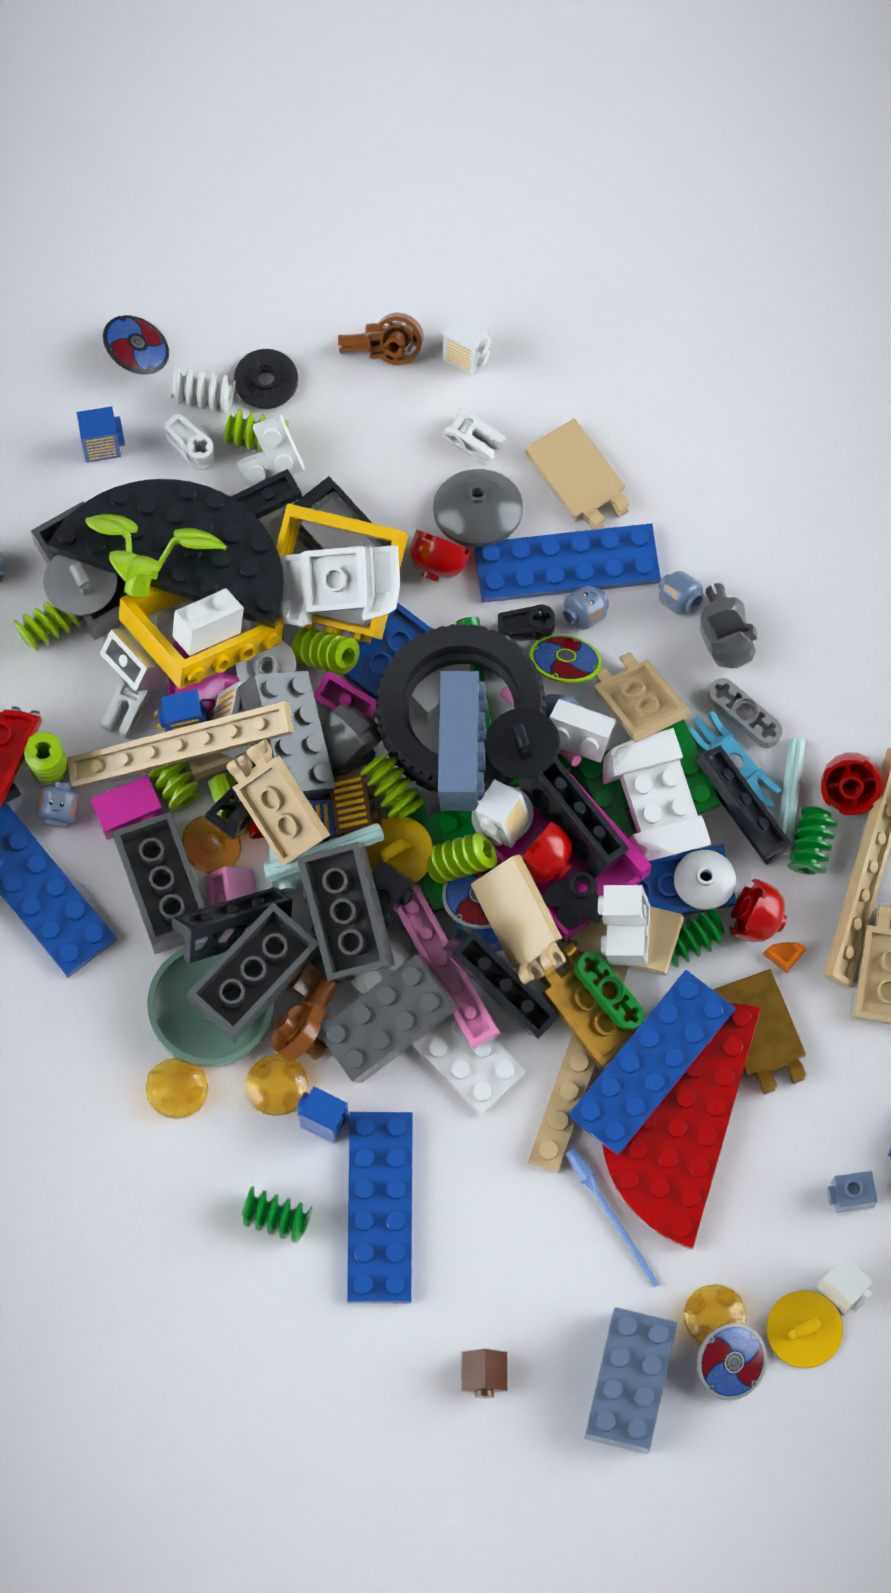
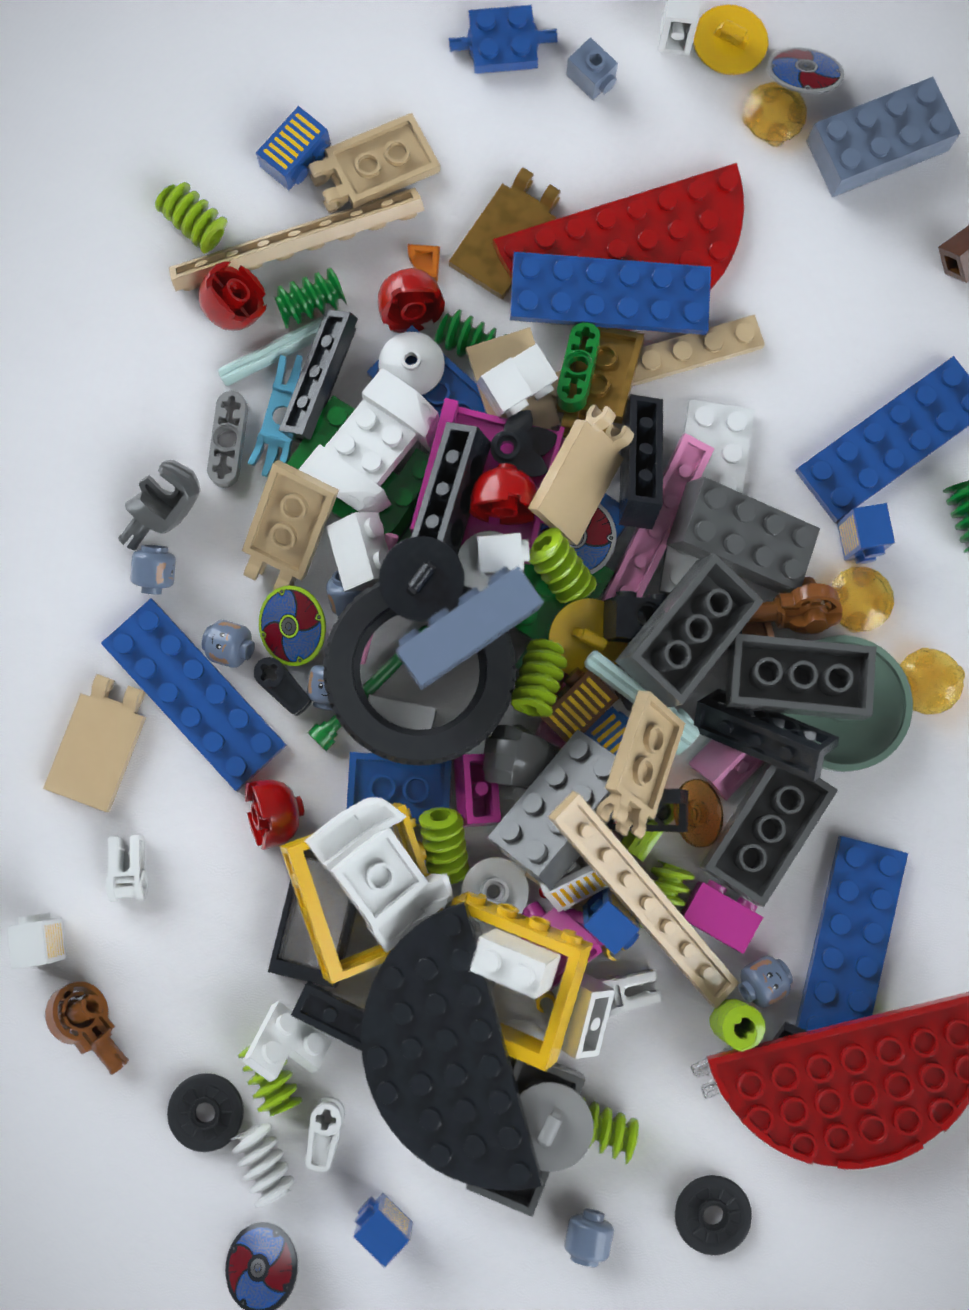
camera: 125 degrees left, 10 degrees up
lime plant [85,514,227,597] -> none
dark grey dish [433,469,523,547] -> none
medium blue piece [565,1148,660,1287] -> none

